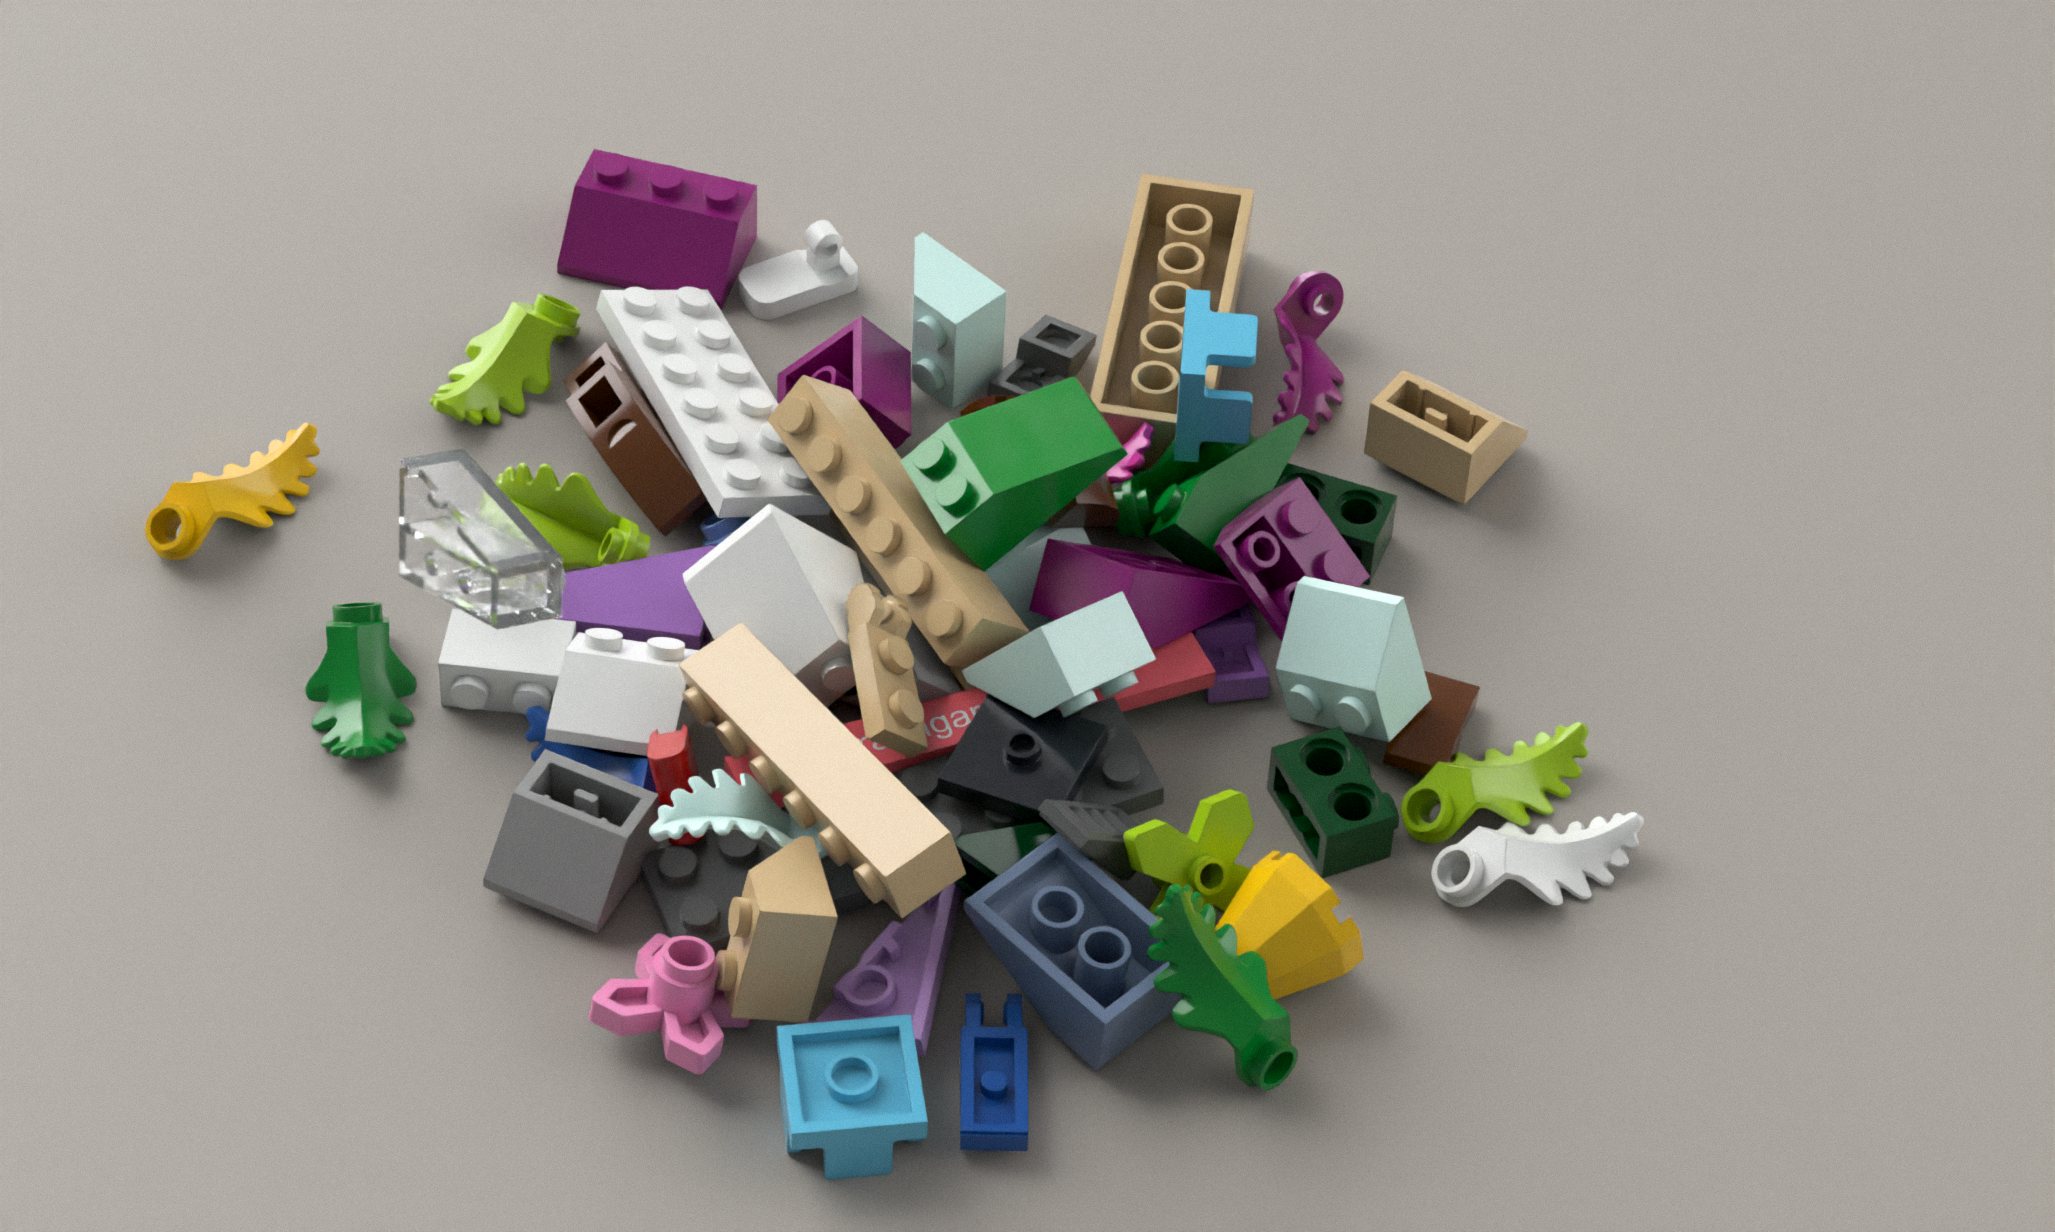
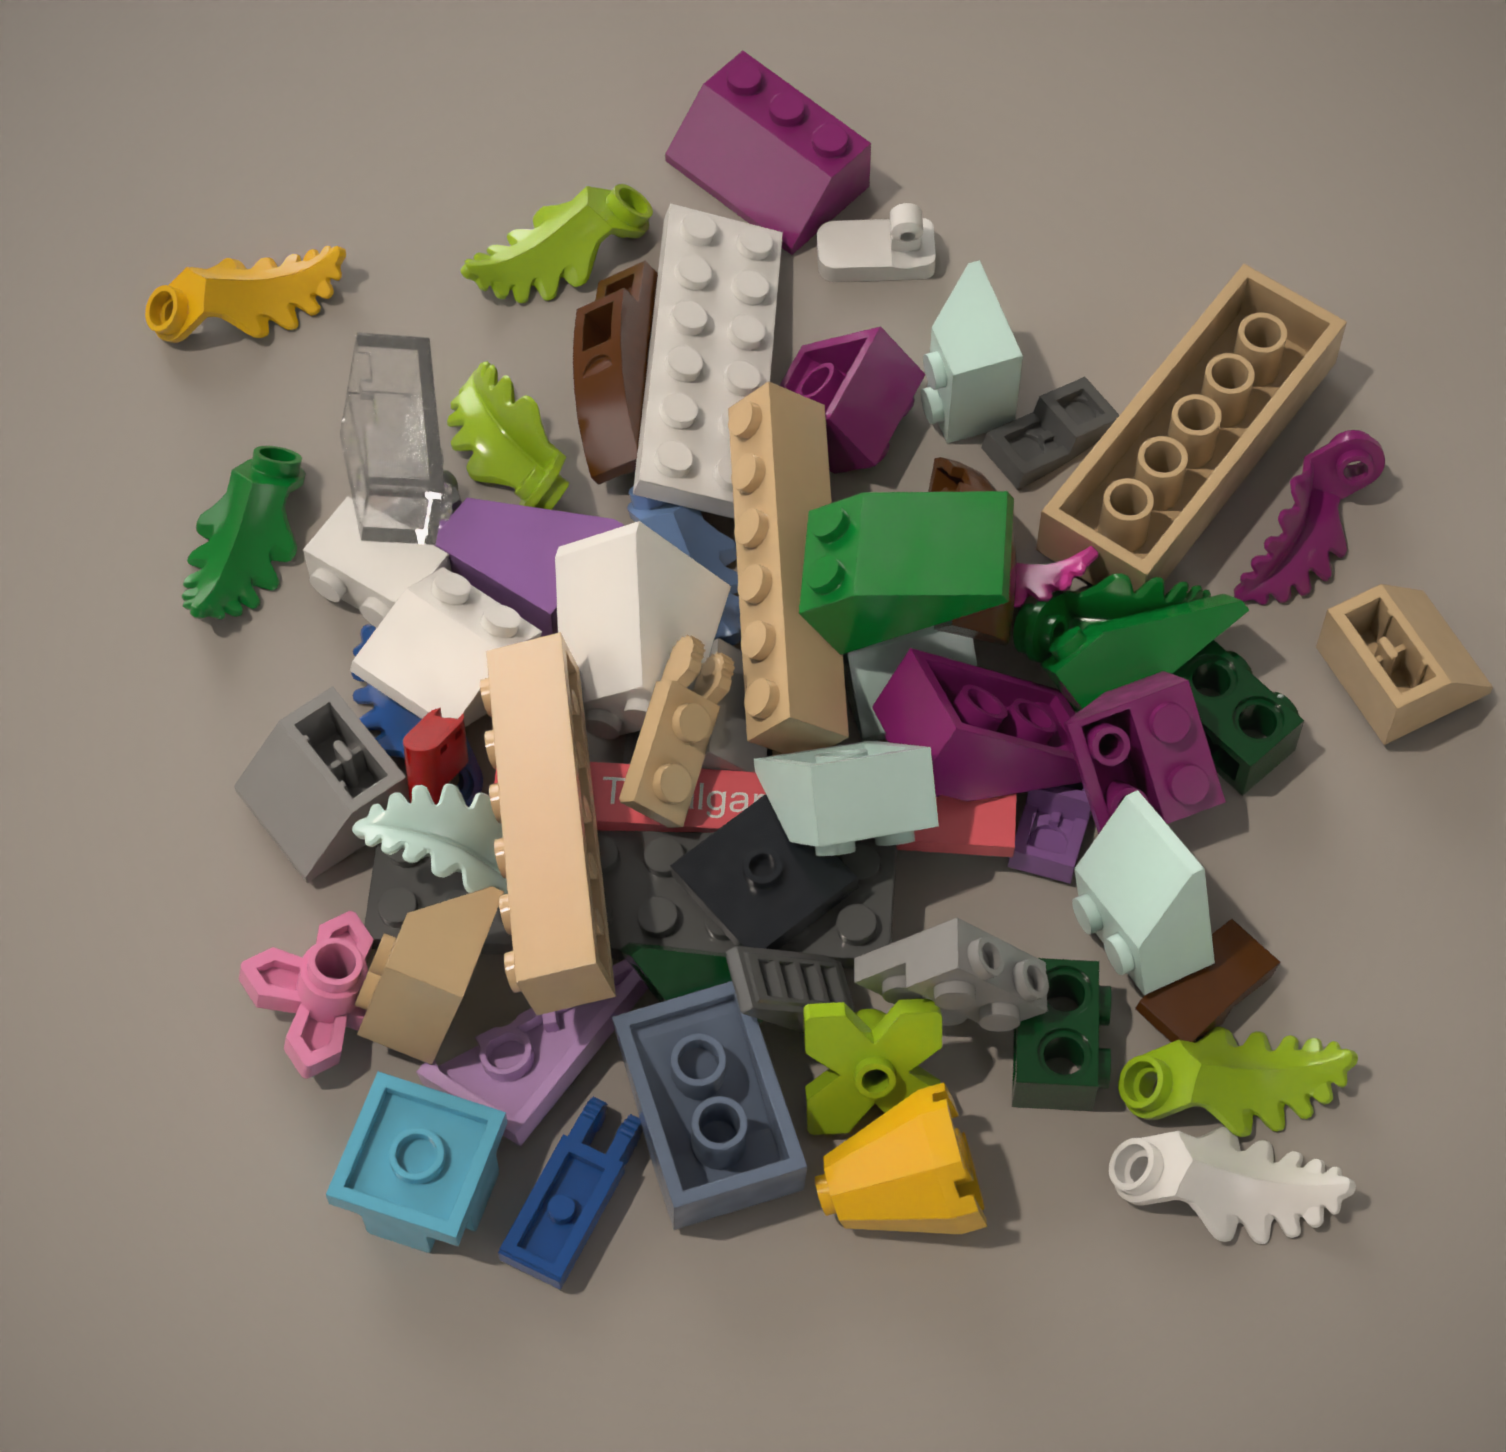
camera: 30 degrees right, 15 degrees up
green plant [1147,884,1298,1090] -> none
medium azure panel [1174,289,1258,462] -> none
none -> light grey plate [854,917,1049,1032]

